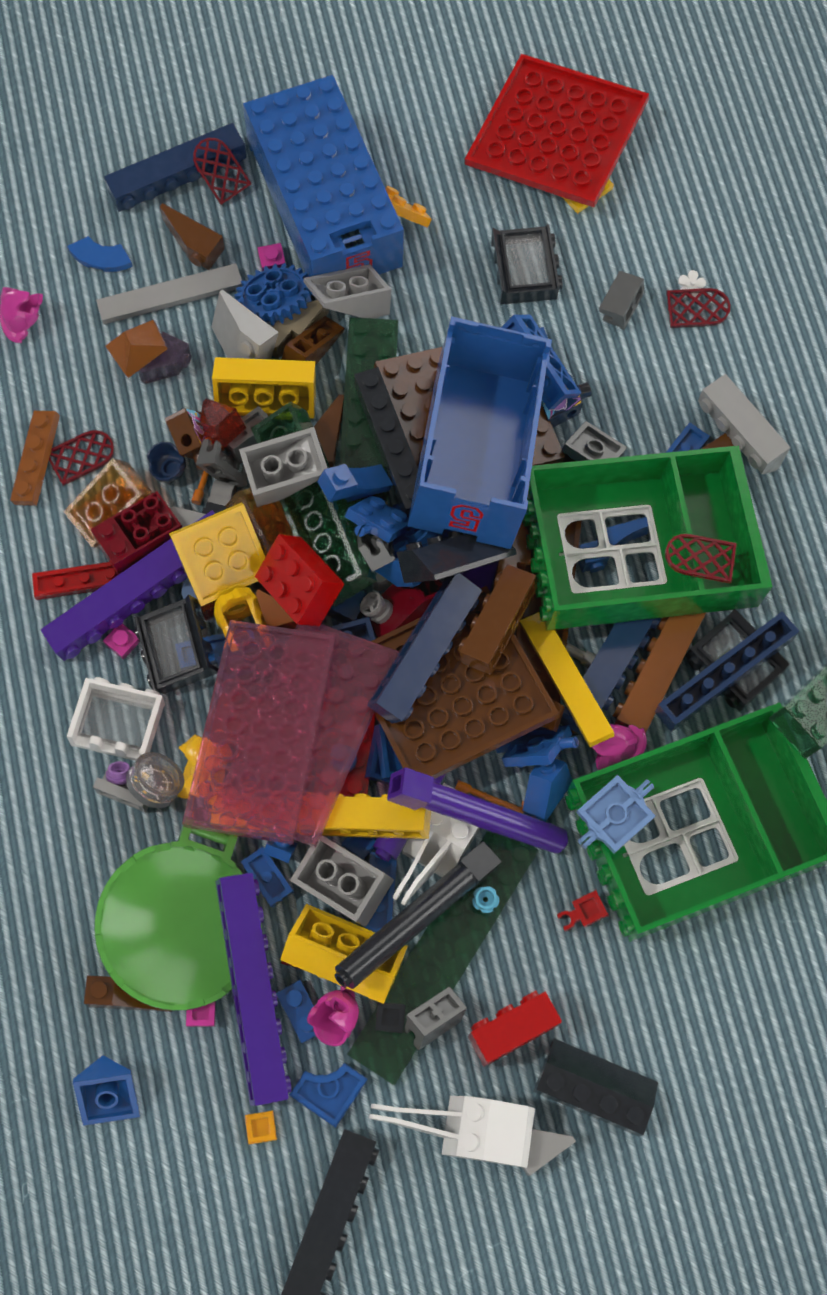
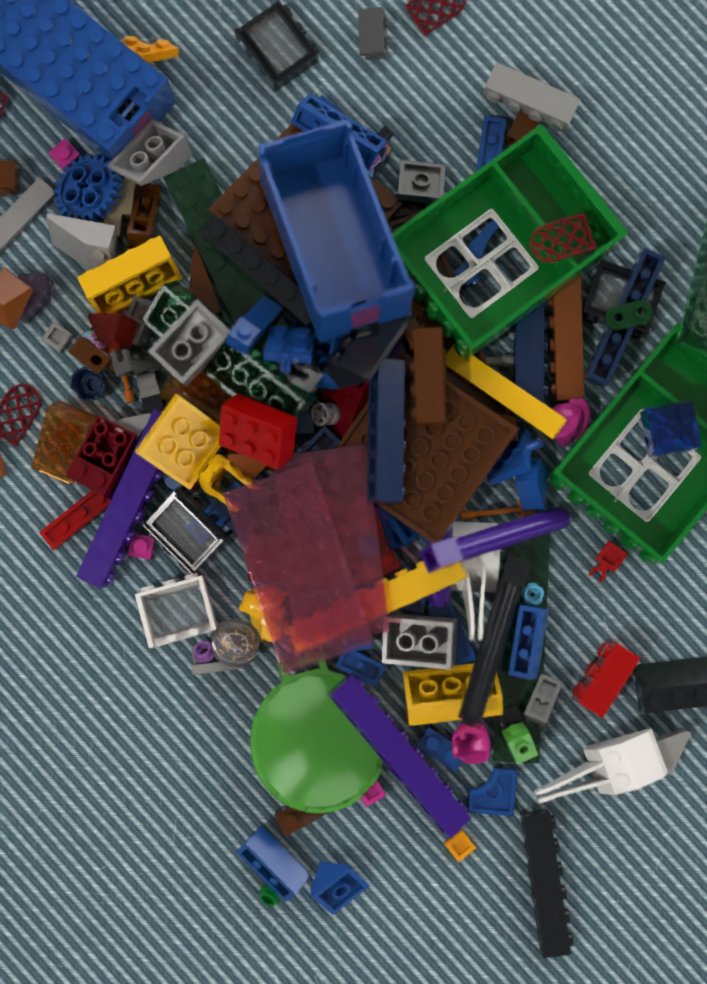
camera: 25 degrees left, 15 degrees up
medium blue plate [576,775,656,854] -> none
none -> light grey tile [41,321,74,353]
none -> blue brick [236,825,311,902]
none -> green plate [259,885,281,906]
none -> bright green brick [501,721,538,765]
none -> blue brick [508,605,549,680]
none -> dark green plate [604,300,653,331]
none -> clear blue brick [640,401,702,458]

